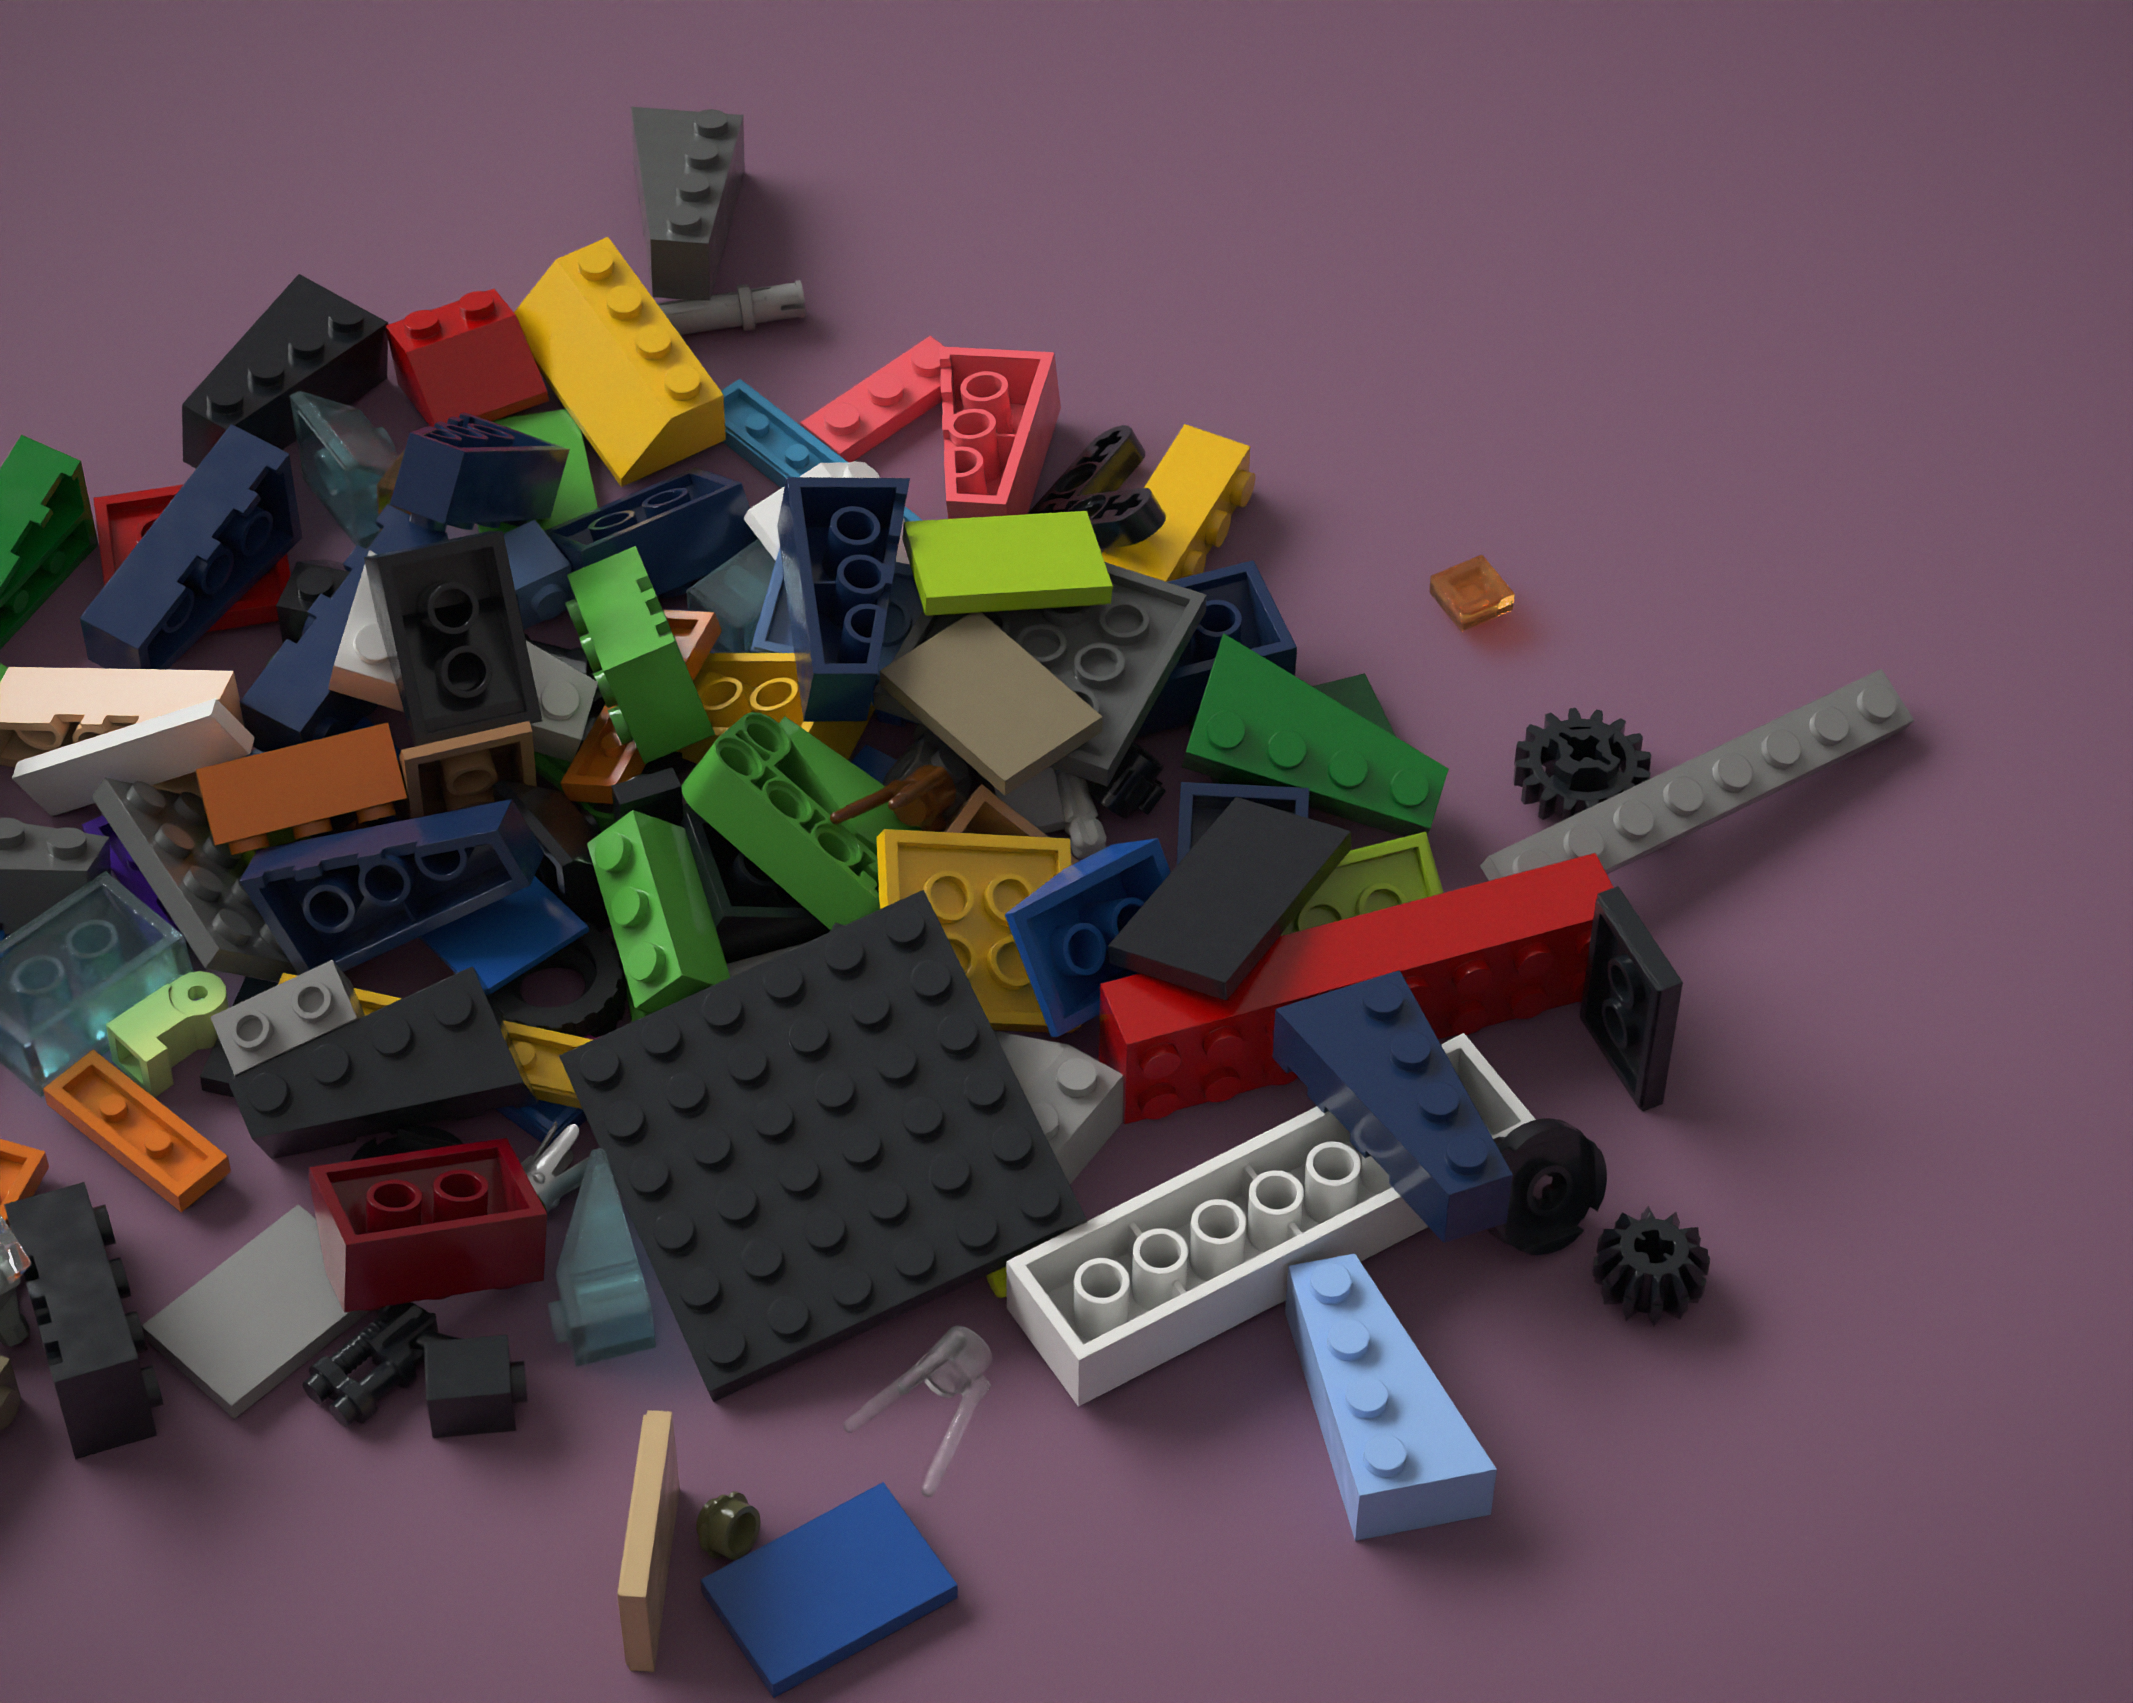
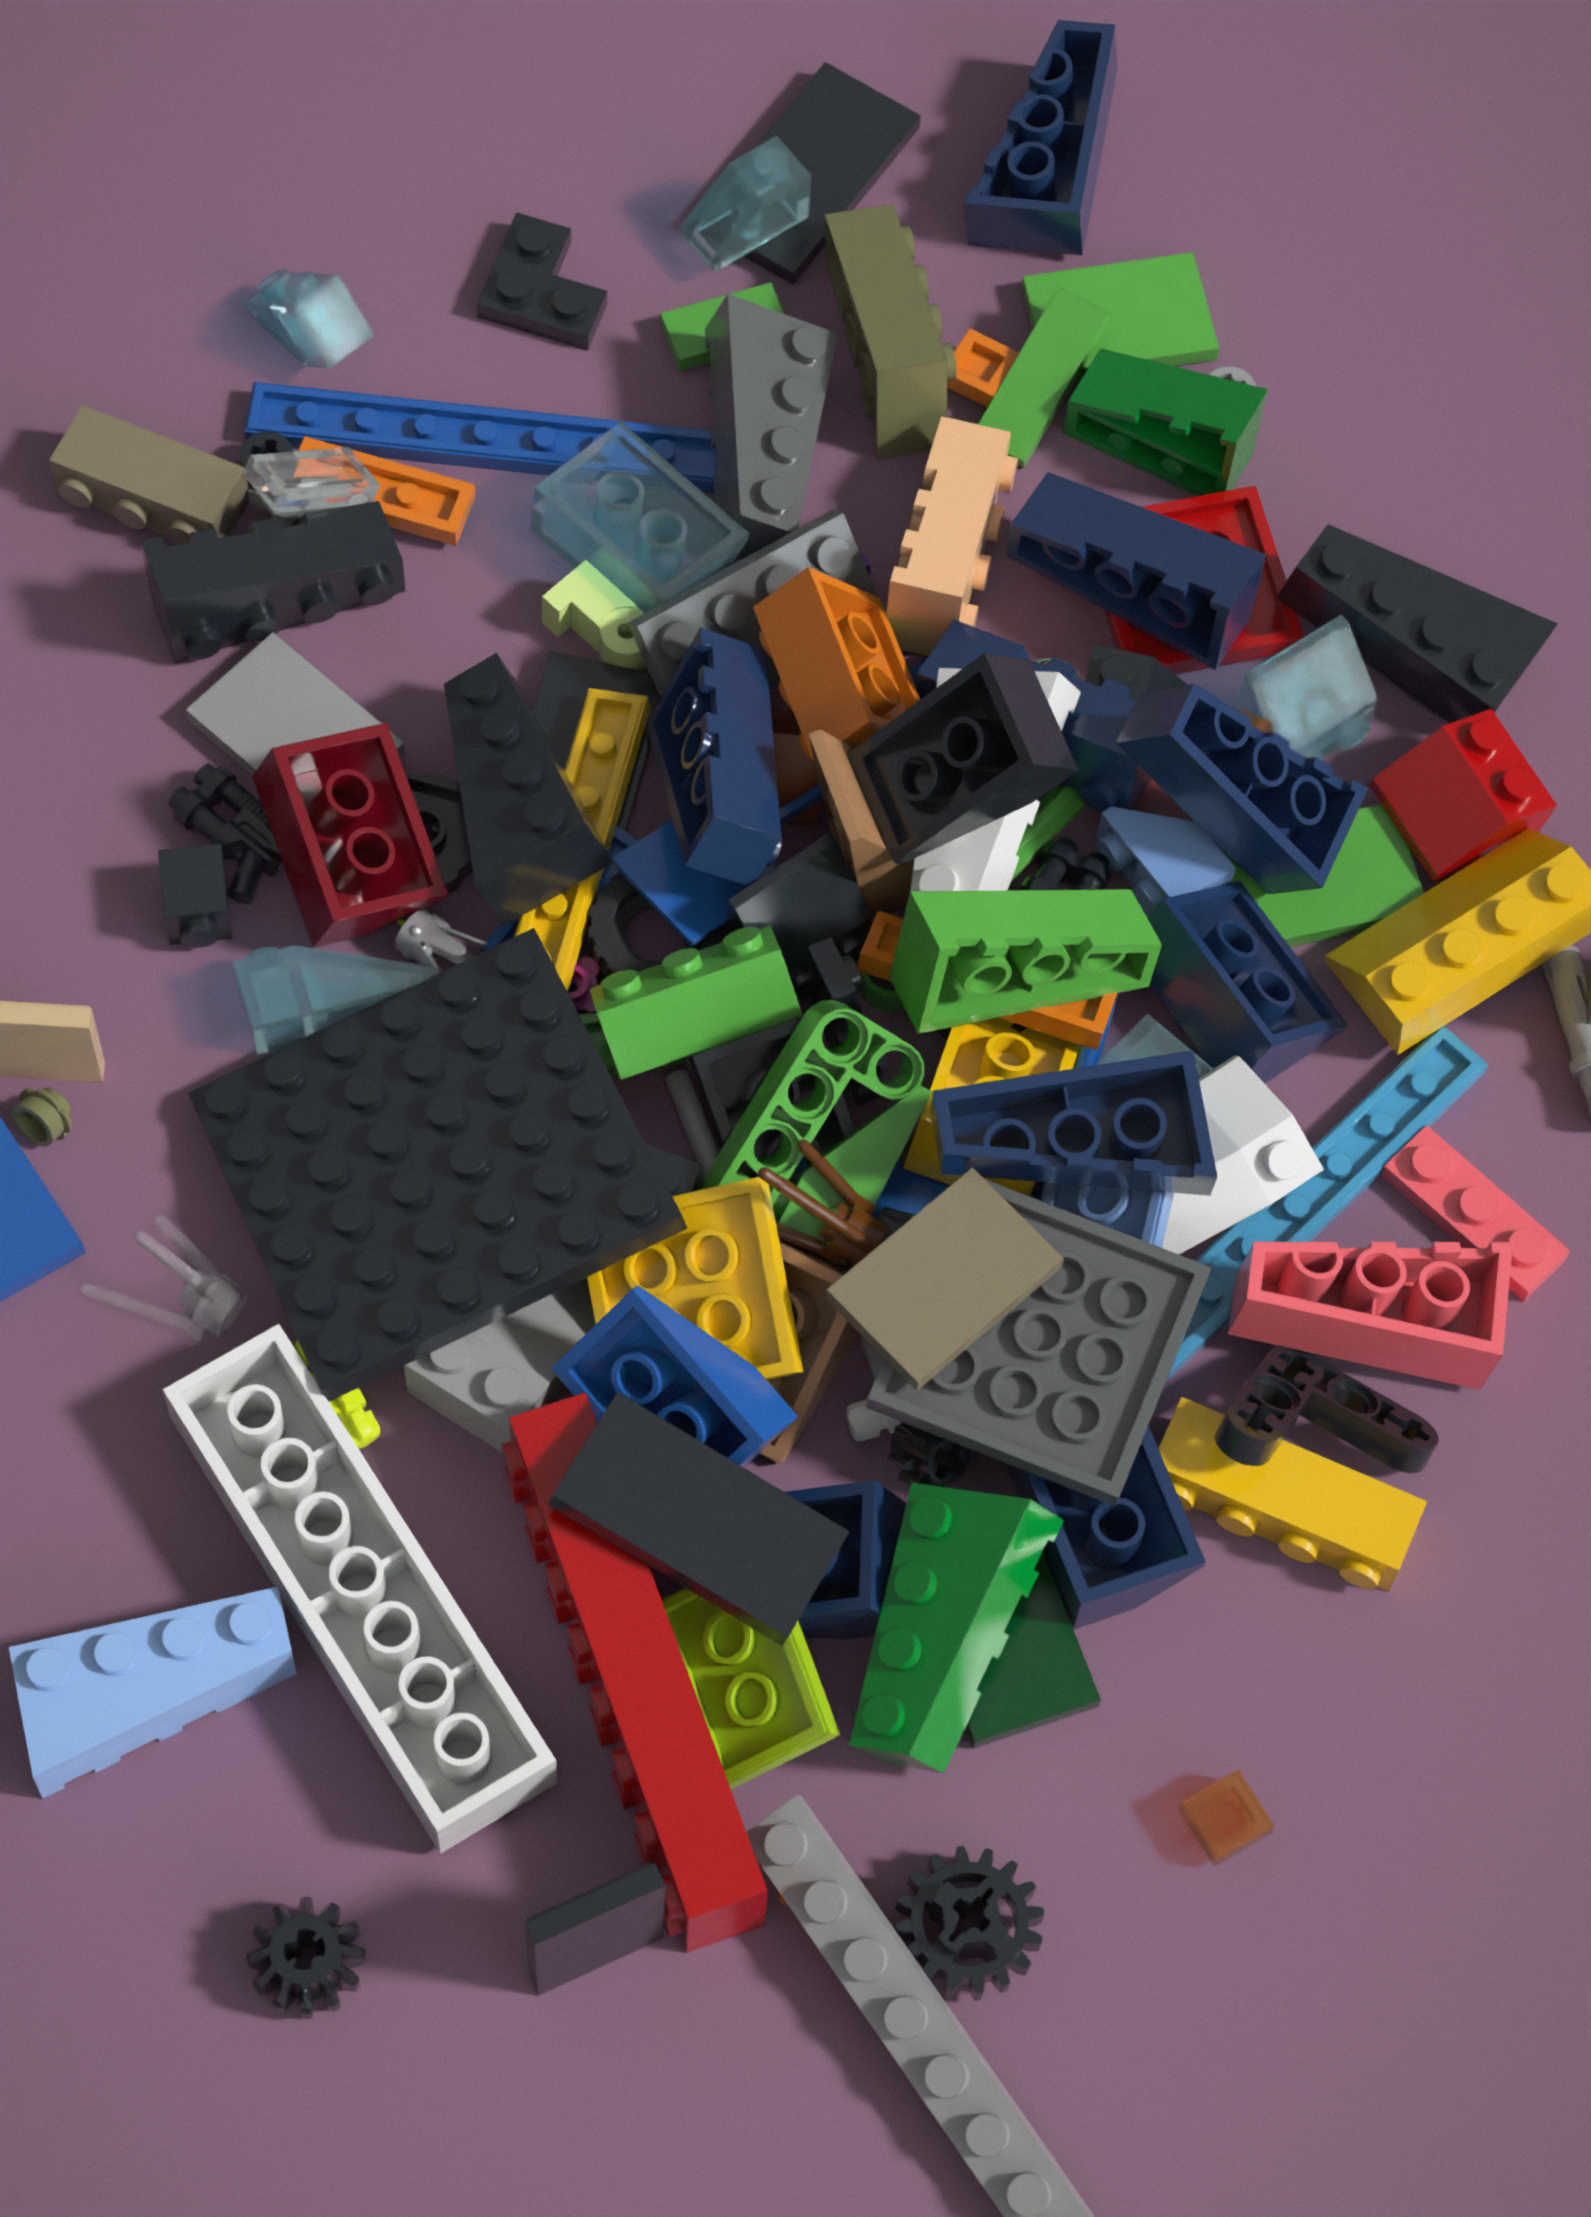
camera: 85 degrees right, 15 degrees up
white tile [12,698,255,817] -> none
orange plate [43,1049,231,1213] -> none
light grey brick [210,960,365,1076] -> none
lime tile [902,511,1113,616] -> none
dark blue wedge [1272,970,1513,1243] -> none
black plate [1487,1118,1607,1255] -> none

